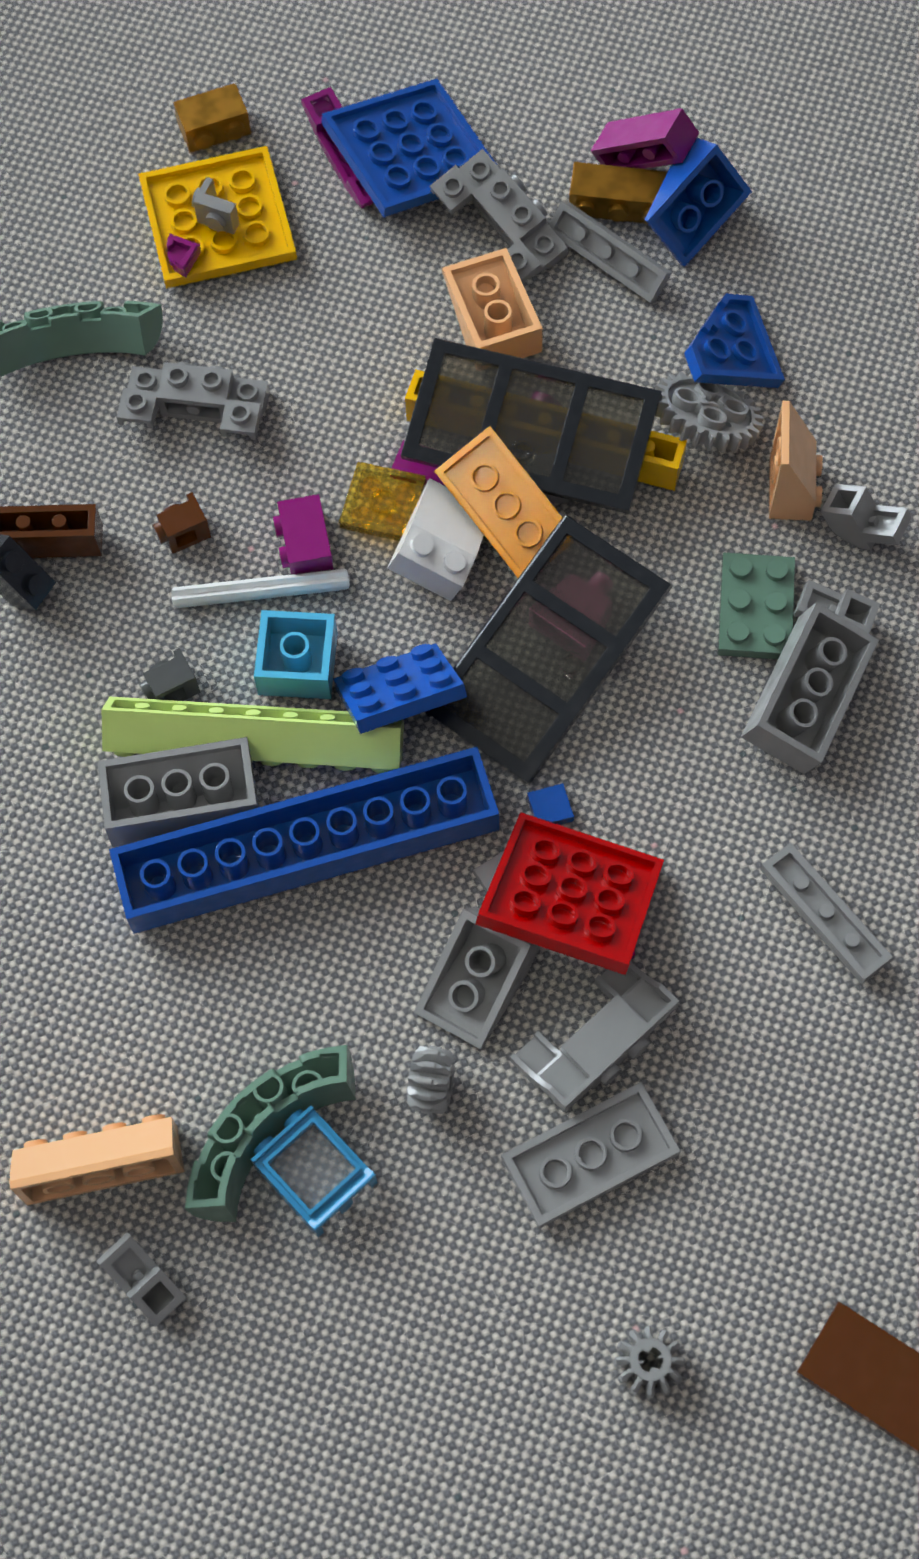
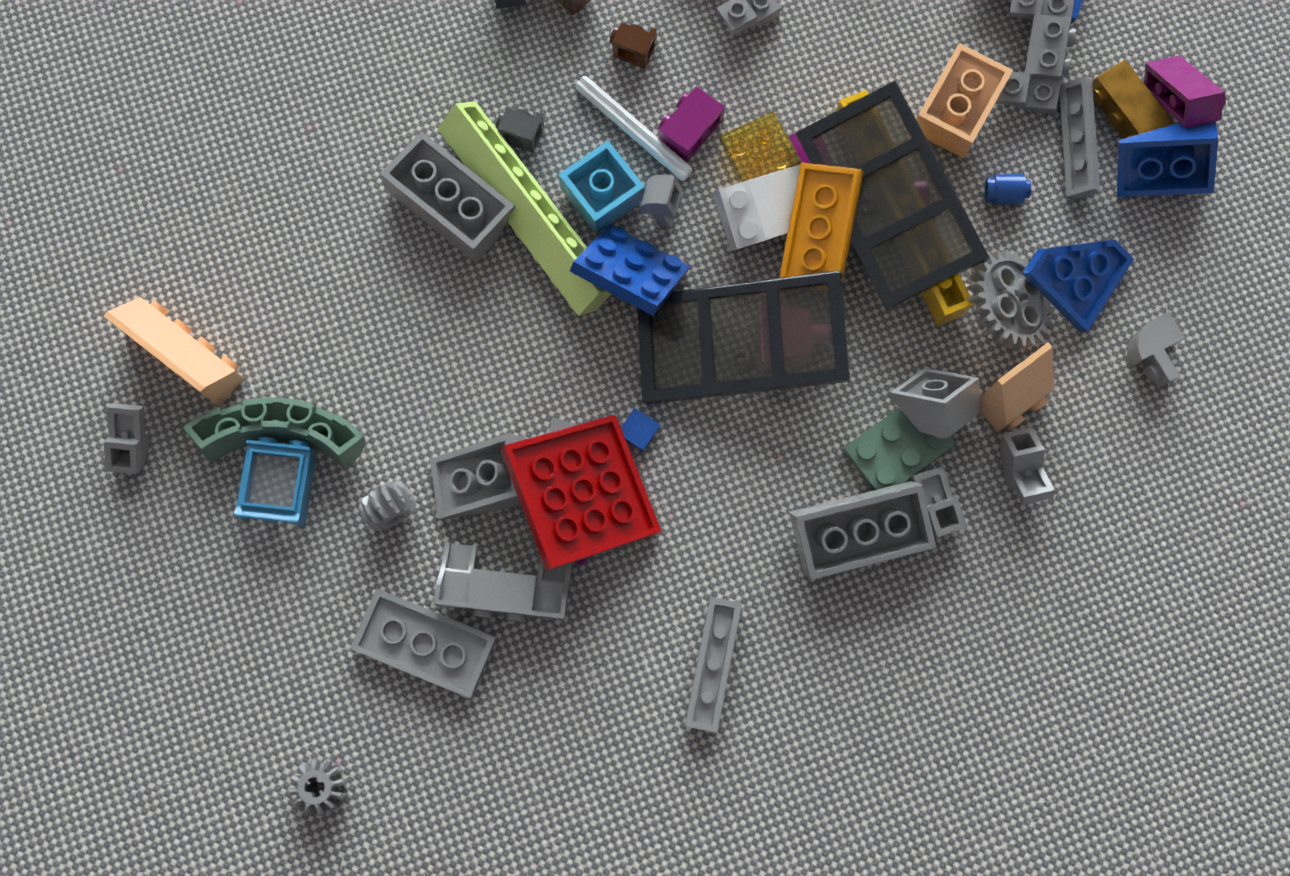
camera: 45 degrees right, 10 degrees up
blue brick [109,747,499,934] -> none
none -> light grey brick [639,175,683,229]
none -> light grey slope [890,368,982,439]
none -> blue brick [984,174,1031,205]
none -> light grey brick [1127,311,1185,389]

